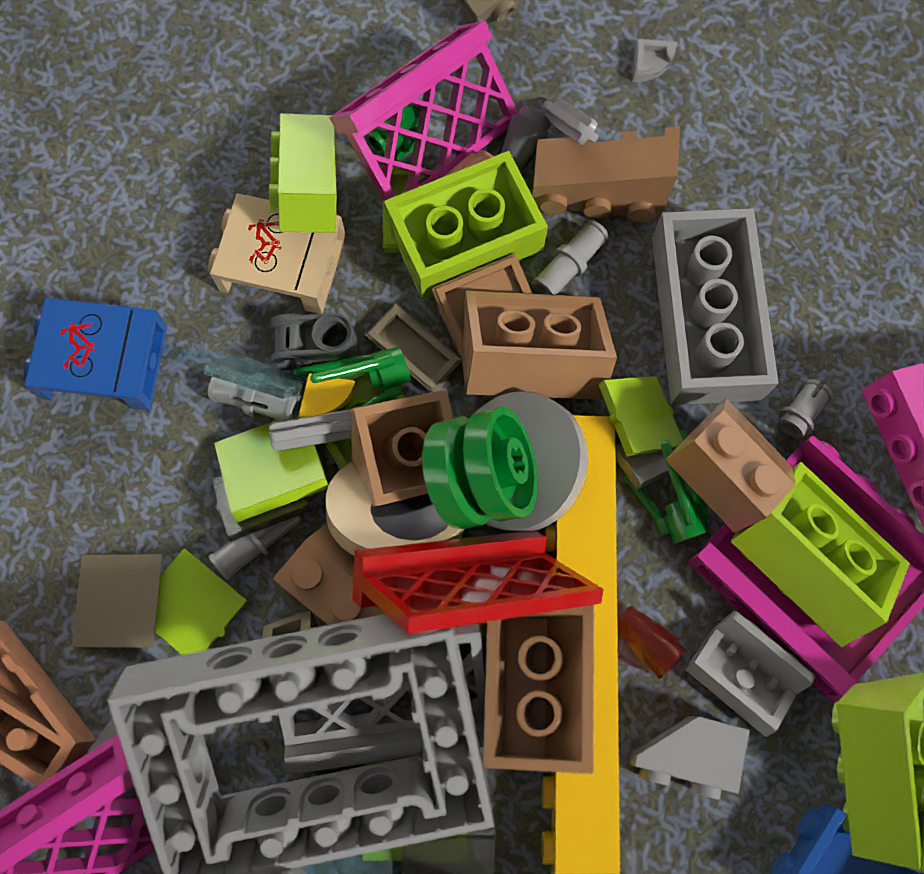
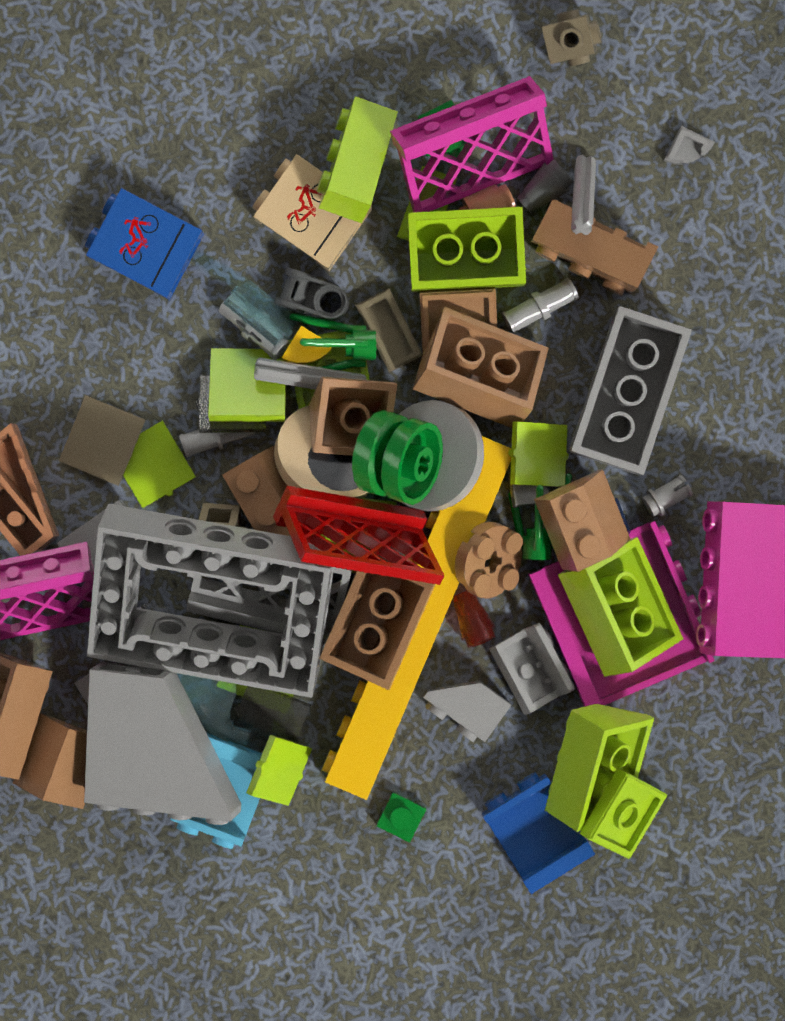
camera: 25 degrees right, 15 degrees up
none -> medium nougat plate [455,522,523,599]

